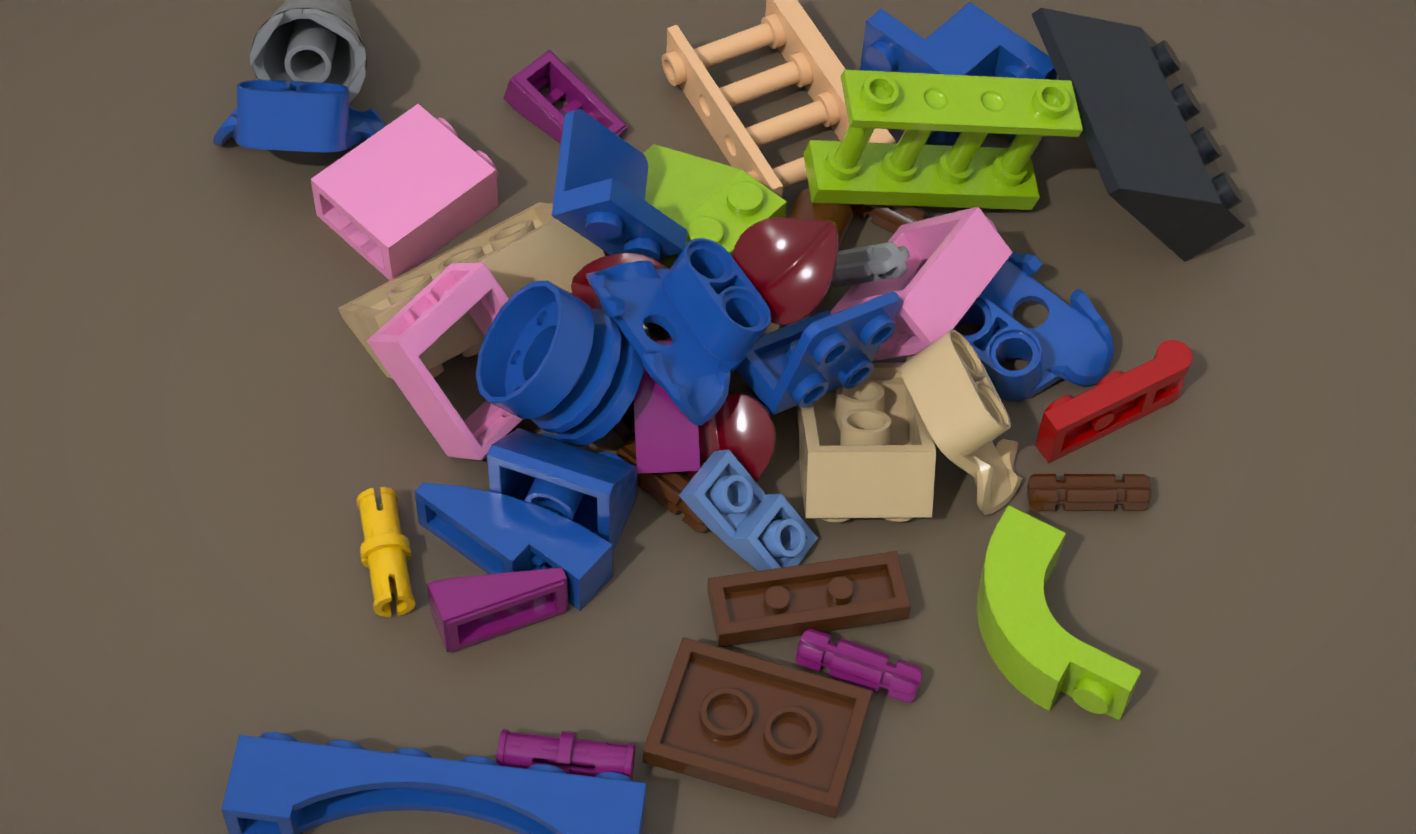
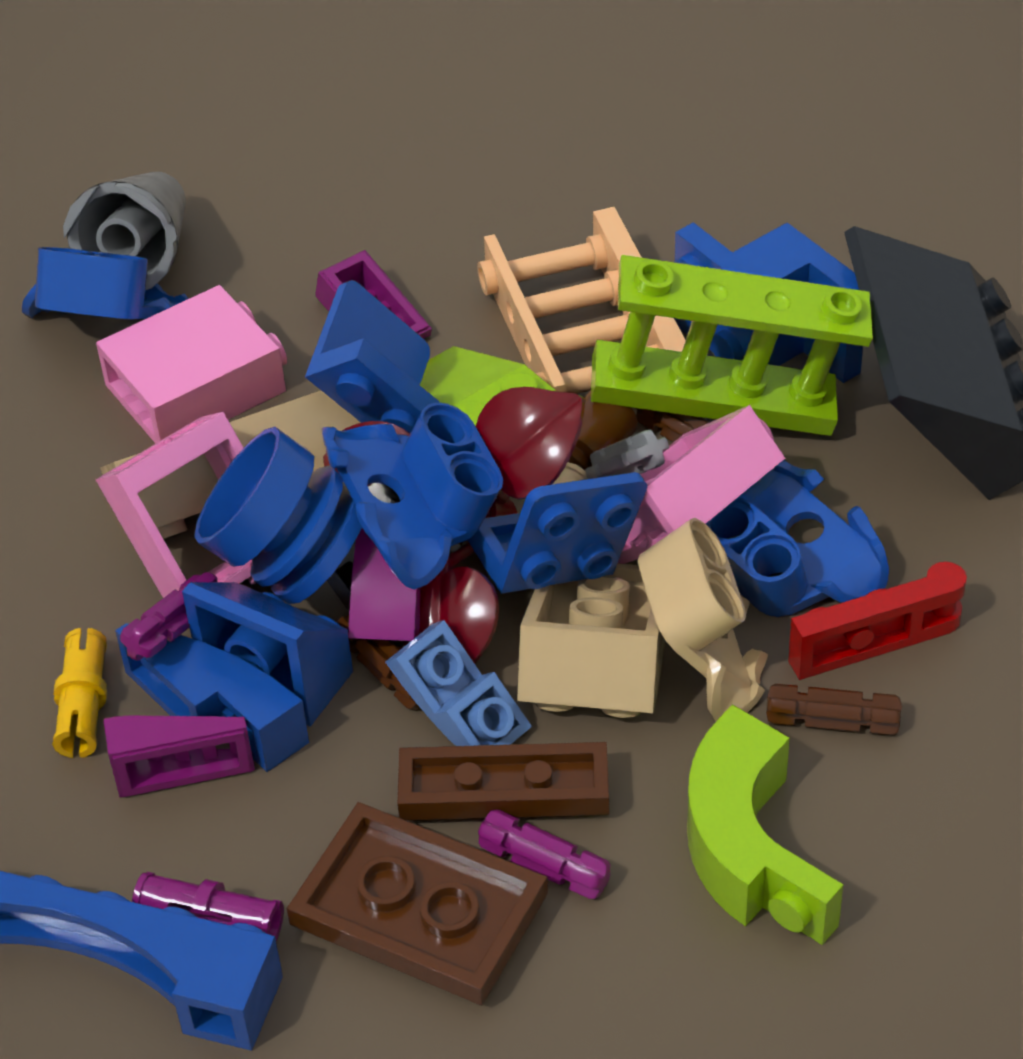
camera: 15 degrees right, 10 degrees down
none -> magenta axle [120,572,217,660]

